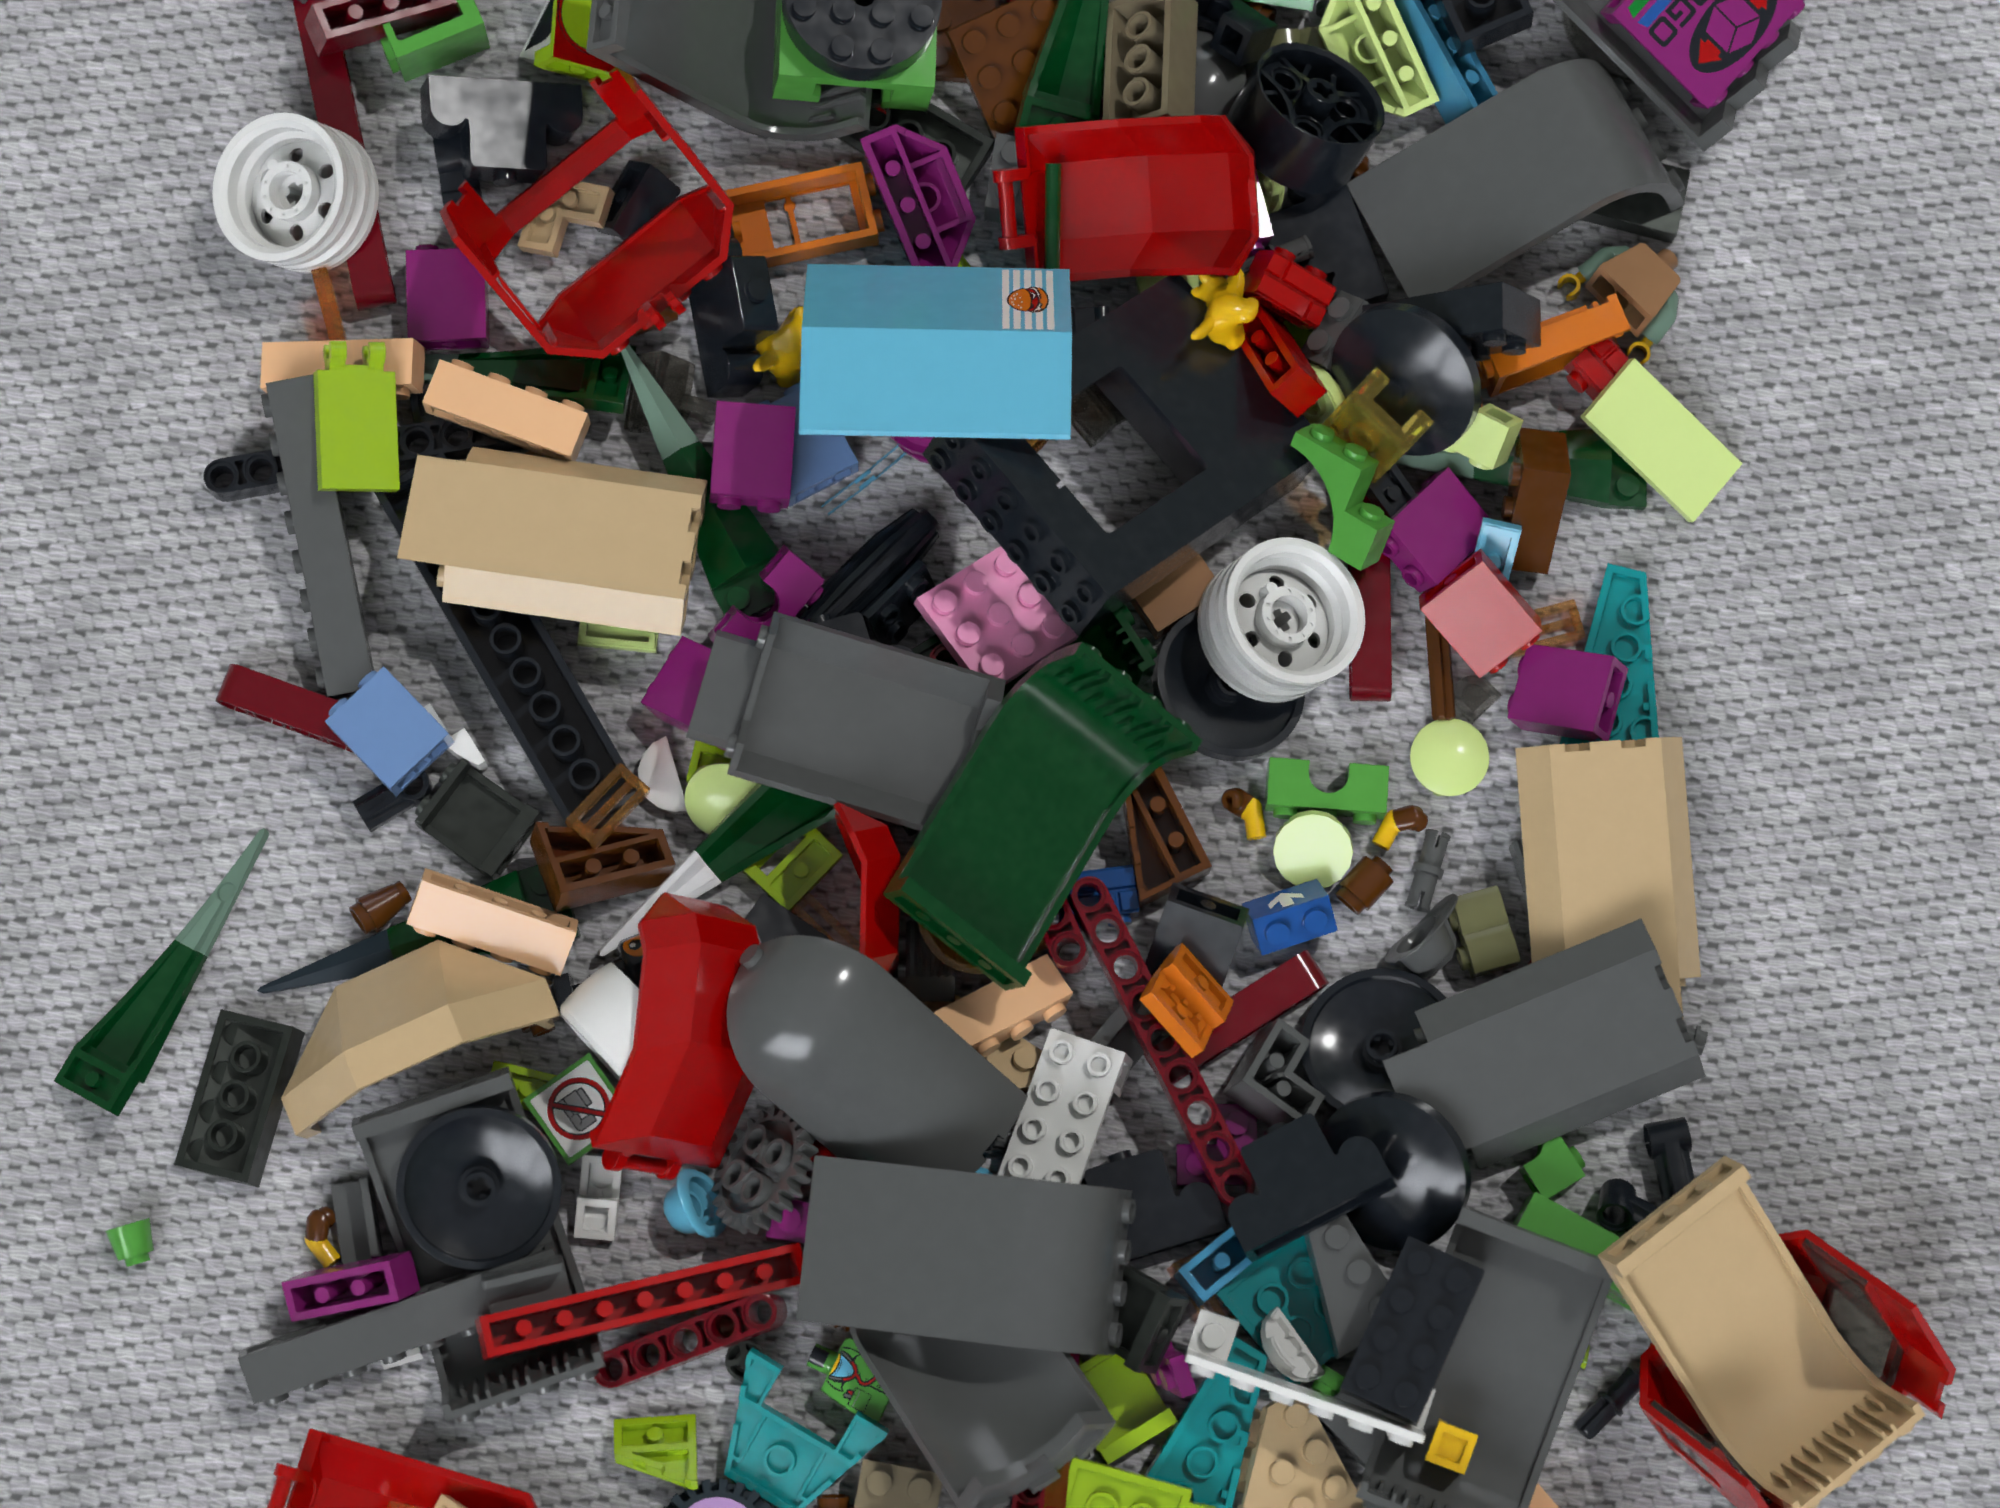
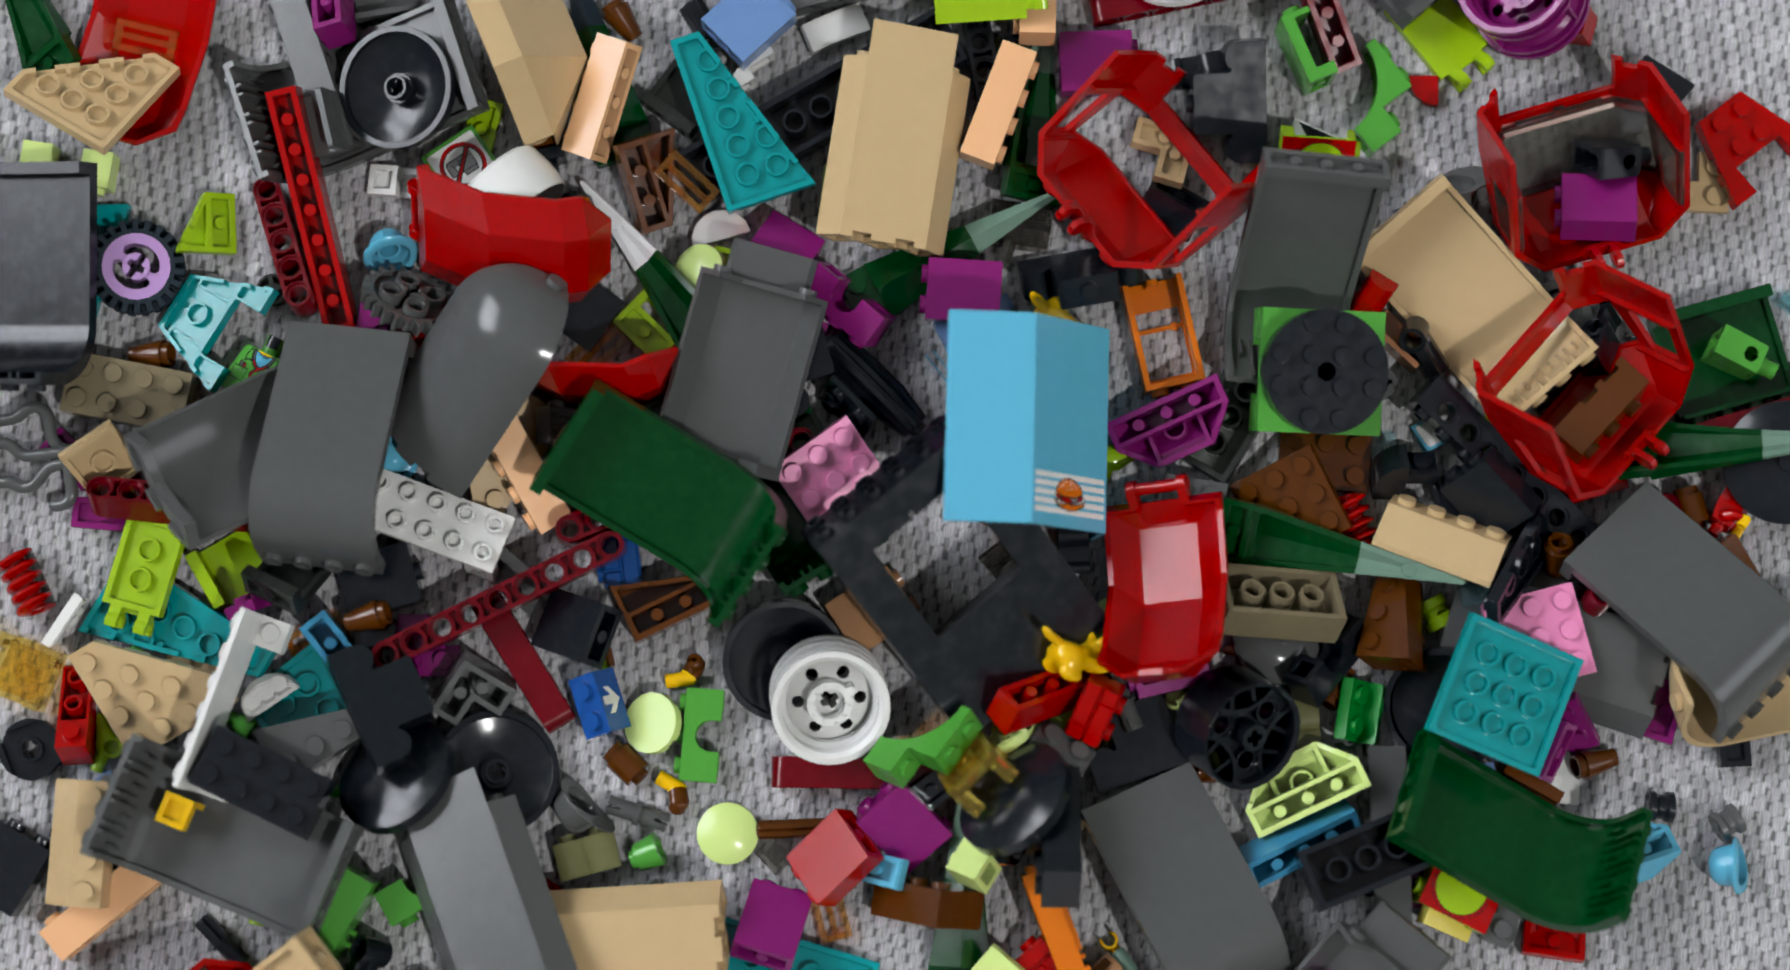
camera: 90 degrees right, 5 degrees up
dark green bar [1044,163,1061,269] -> none
orange slope [1139,943,1234,1058] -> none
none -> reddish brown cone [343,599,392,632]
none -> bright green hat [628,833,667,871]
none -> teal wing [670,31,816,214]
none -> white slope [800,3,871,54]

